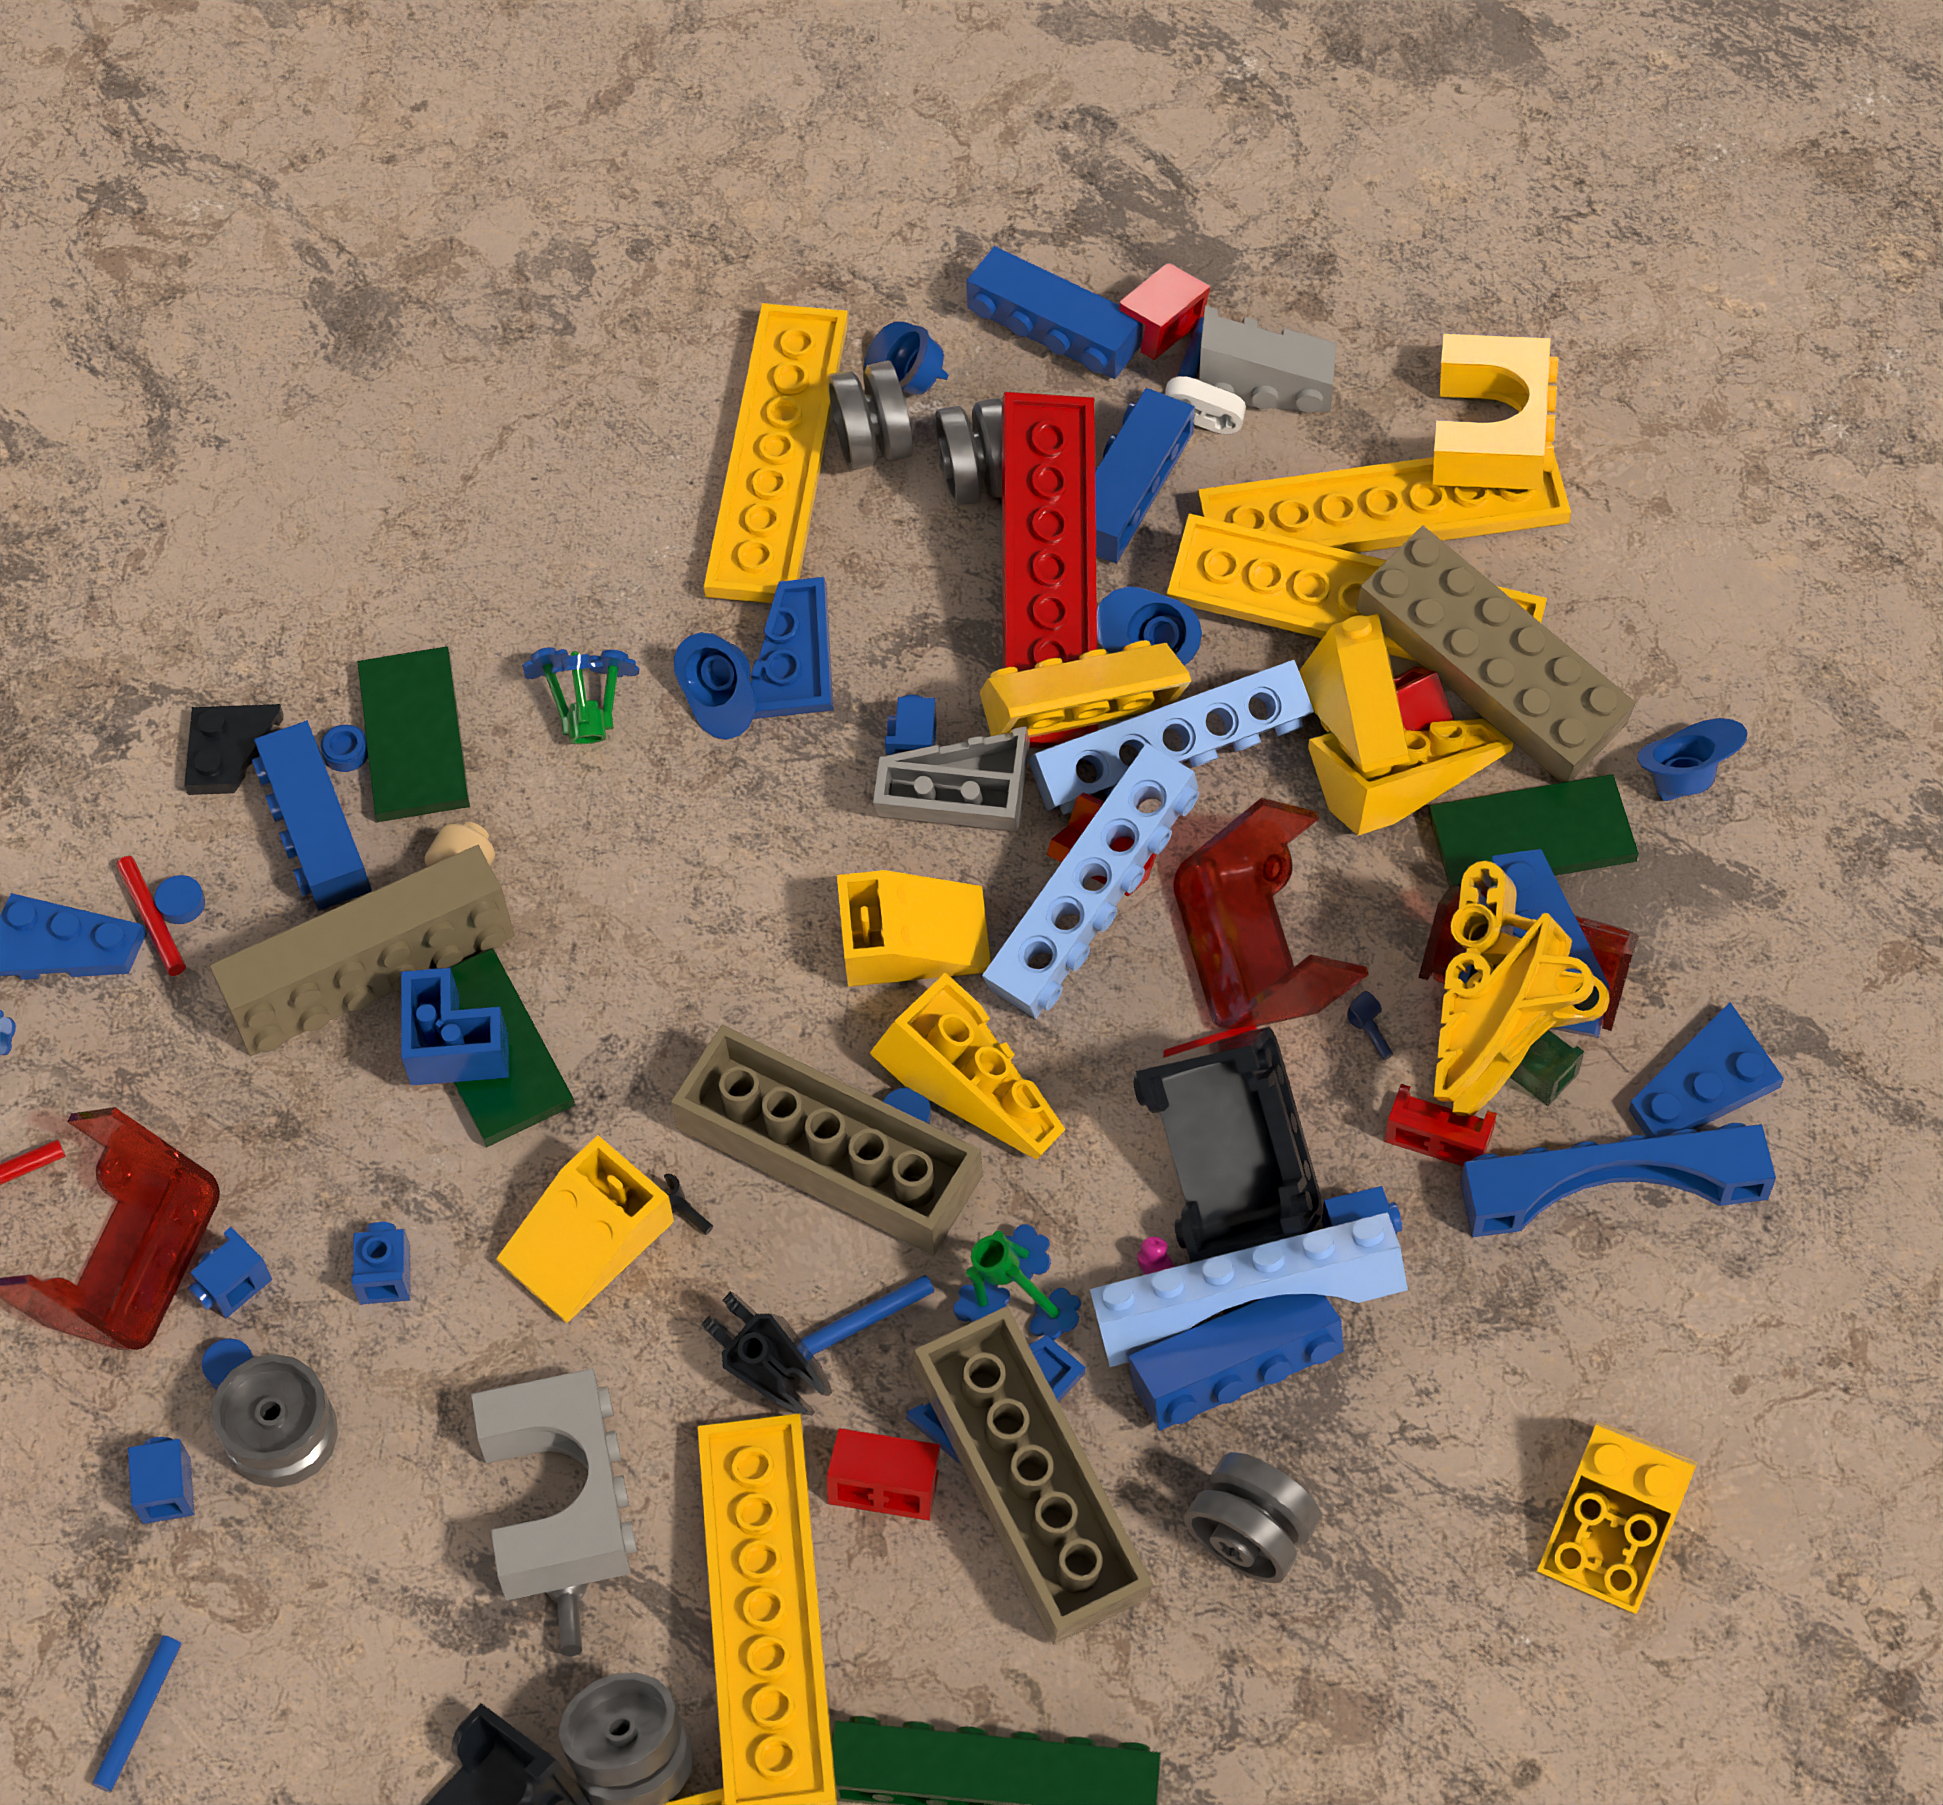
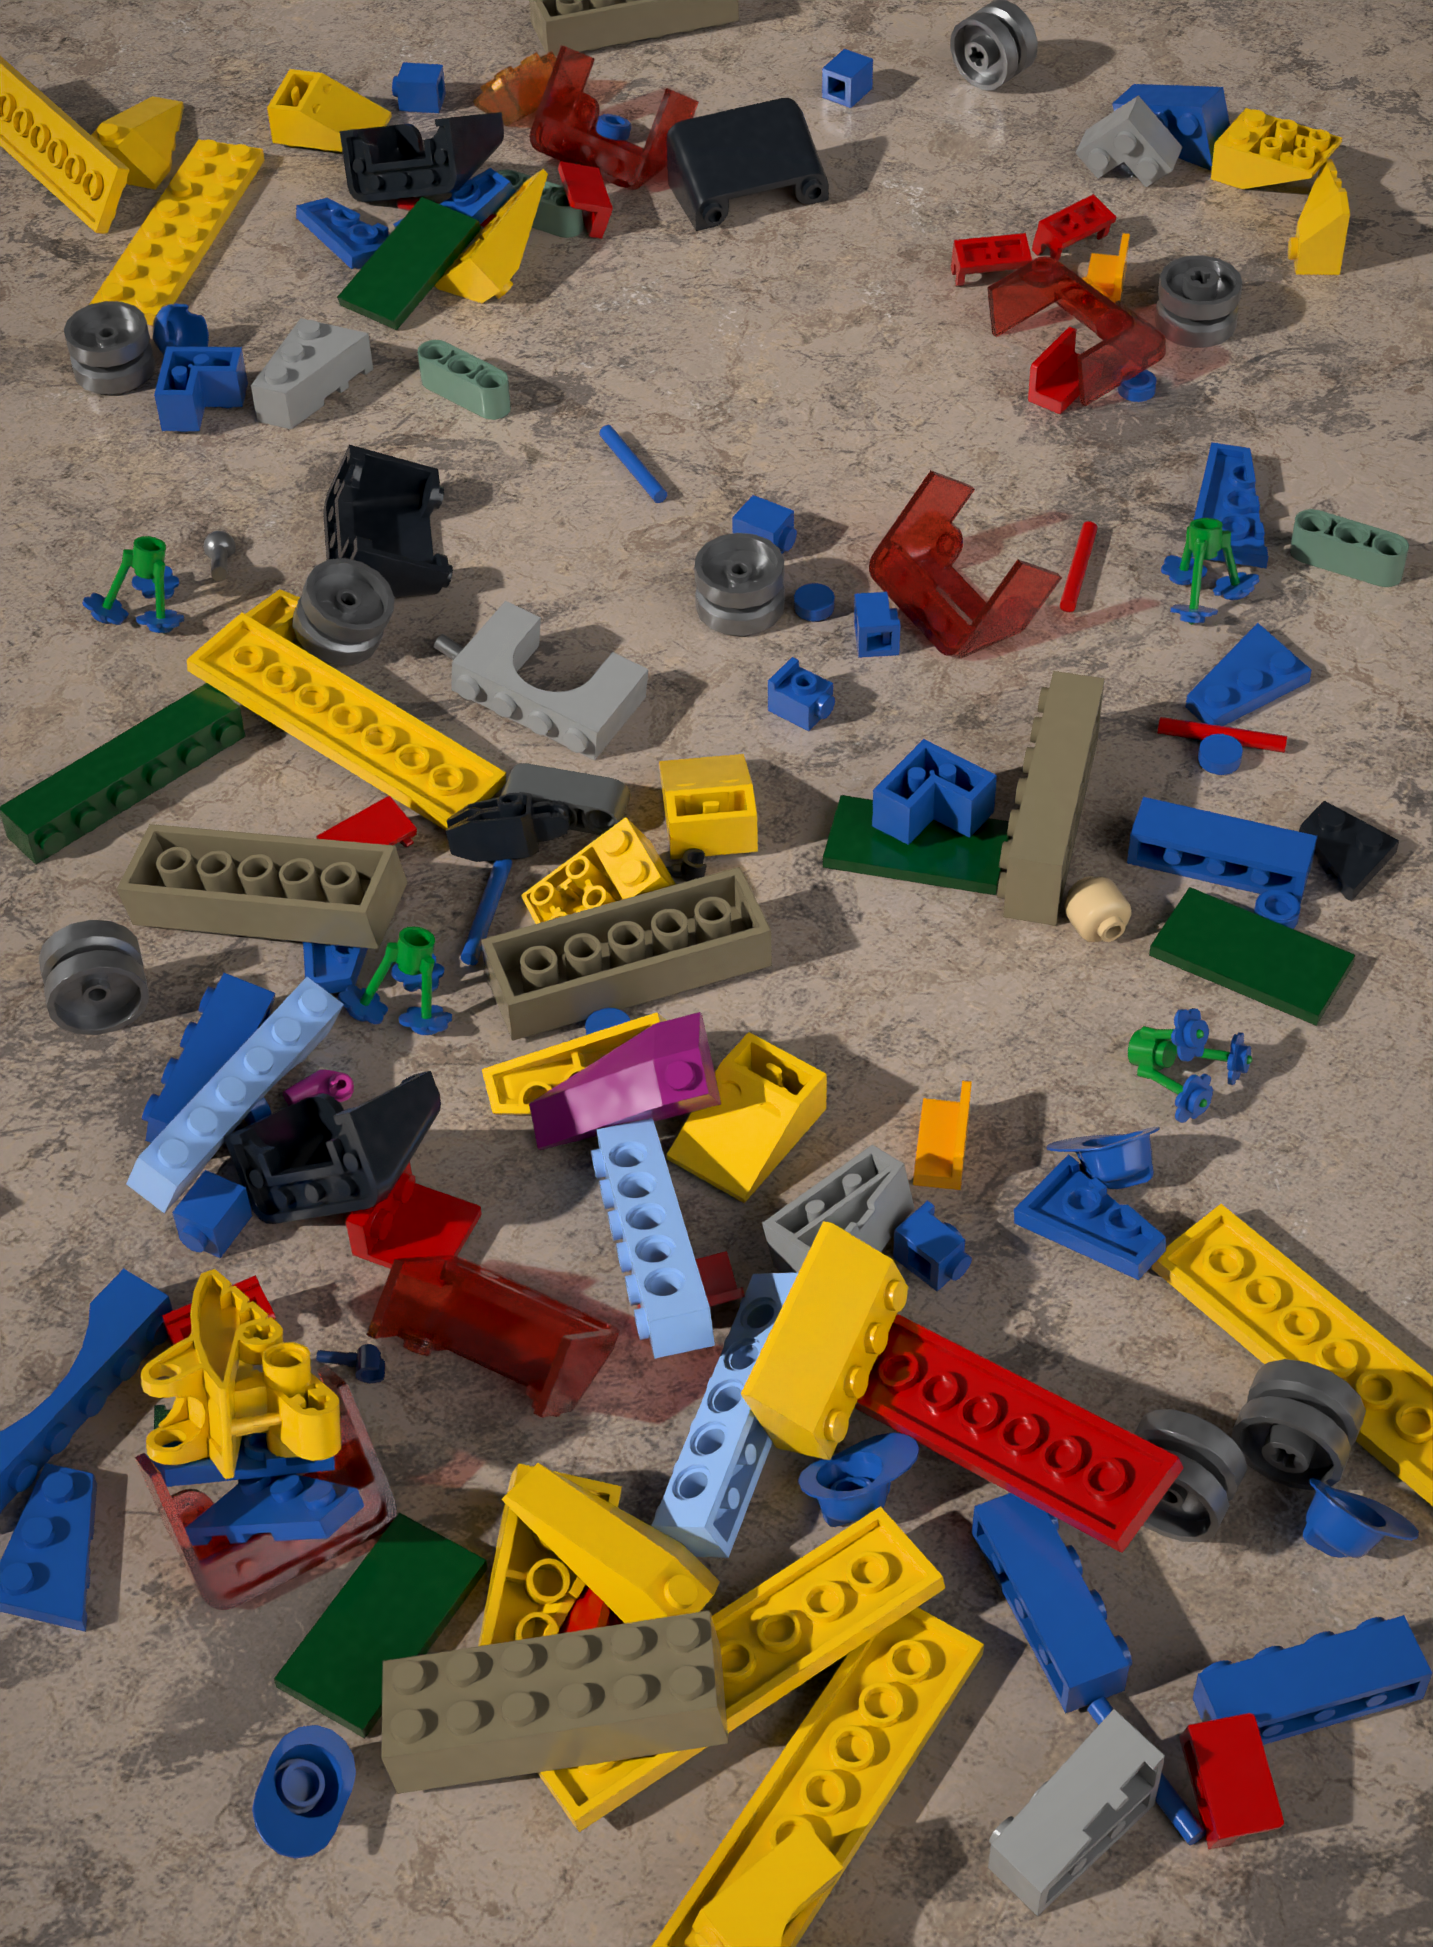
camera: 130 degrees right, 10 degrees down
white beam [1165,377,1246,434] -> none
none -> dark grey beam [501,763,631,835]
none -> yellow slope [521,817,676,924]
none -> magenta wedge [529,1012,721,1150]
none -> light orange panel [913,1081,972,1190]

